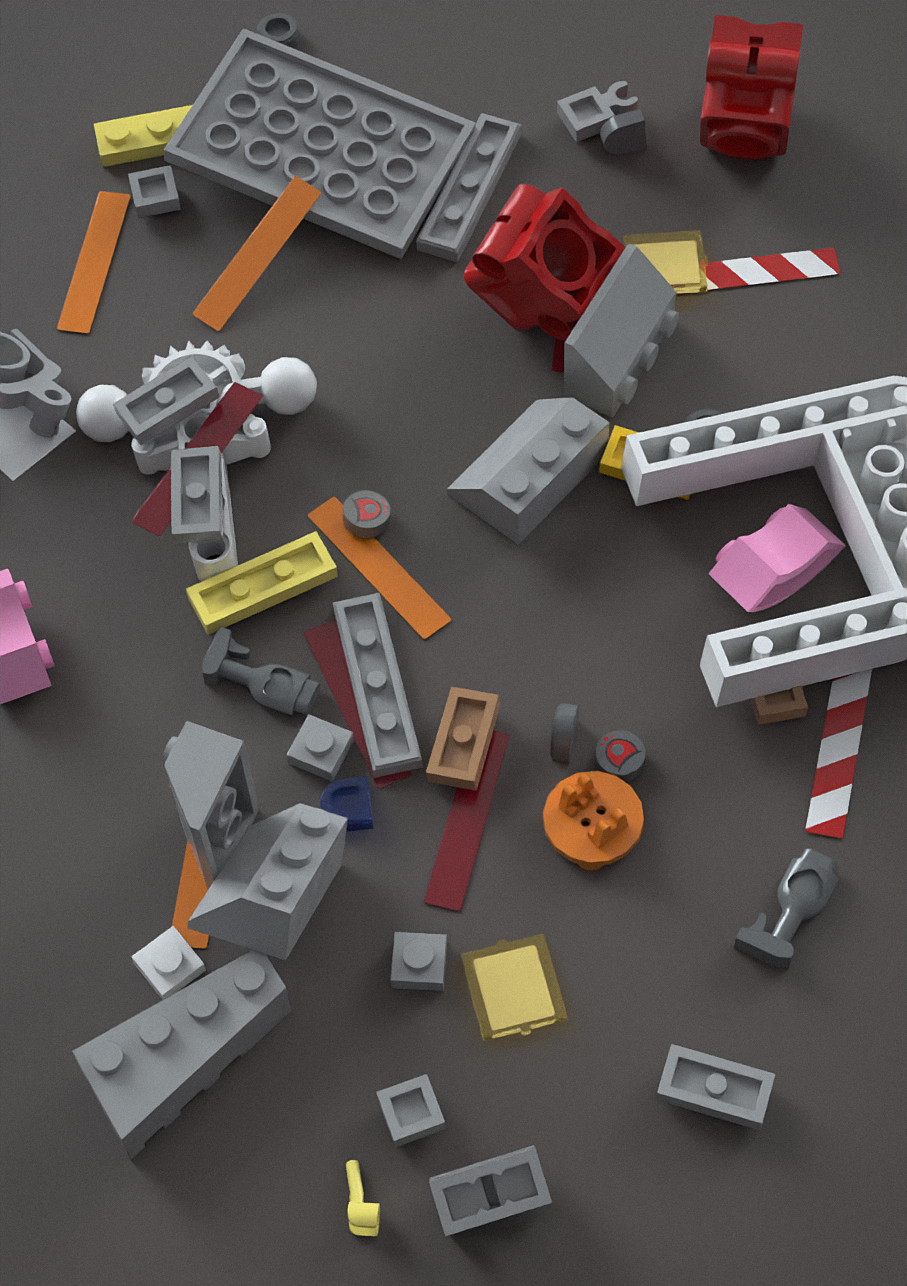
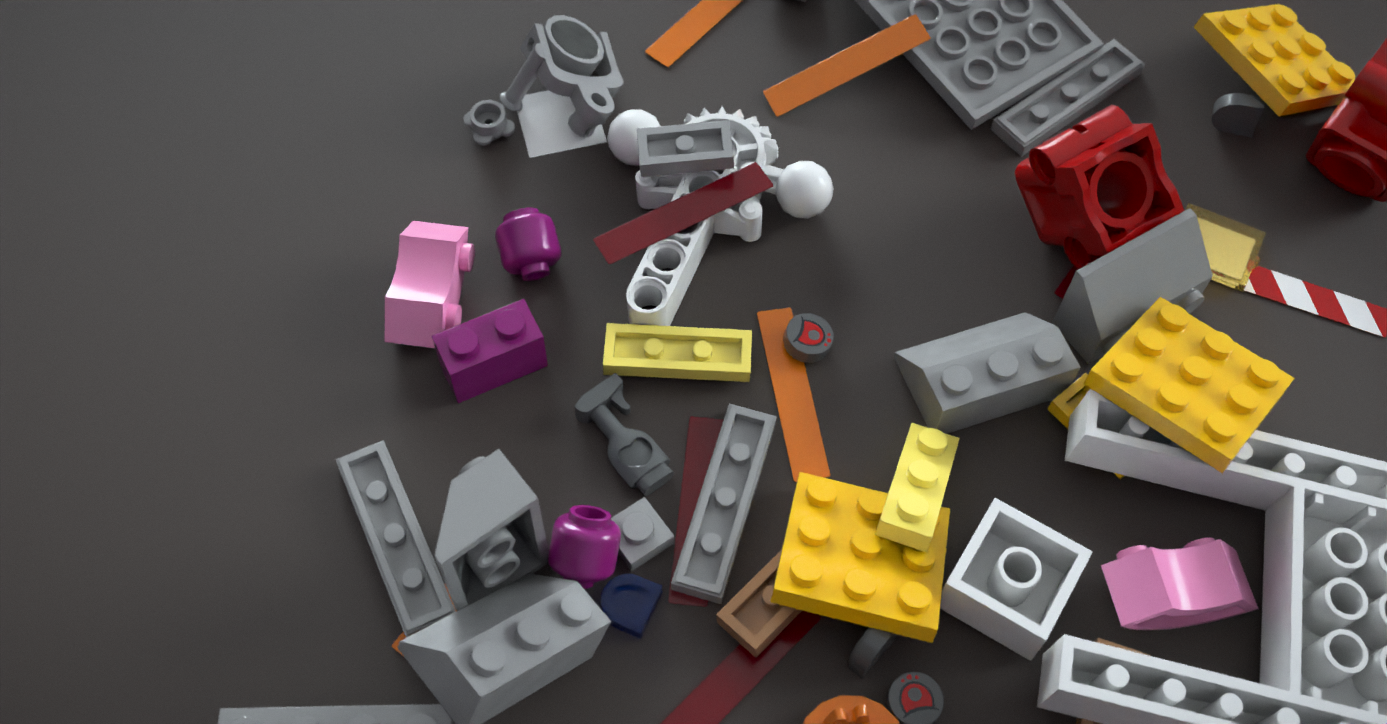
camera: 25 degrees right, 0 degrees up
white plate [131,926,206,1000] -> none
light grey plate [171,446,223,543] -> none
light grey plate [557,81,638,142] -> none
none -> light grey tile [335,440,456,638]
none -> magenta brick [432,299,548,403]
none -> magenta head [495,207,562,281]
none -> magenta head [548,505,621,589]
none -> yellow plate [770,472,950,643]
none -> light yellow plate [875,423,960,552]
none -> white brick [940,498,1093,661]
none -> yellow plate [1083,297,1295,473]
none -> yellow plate [1193,4,1355,117]

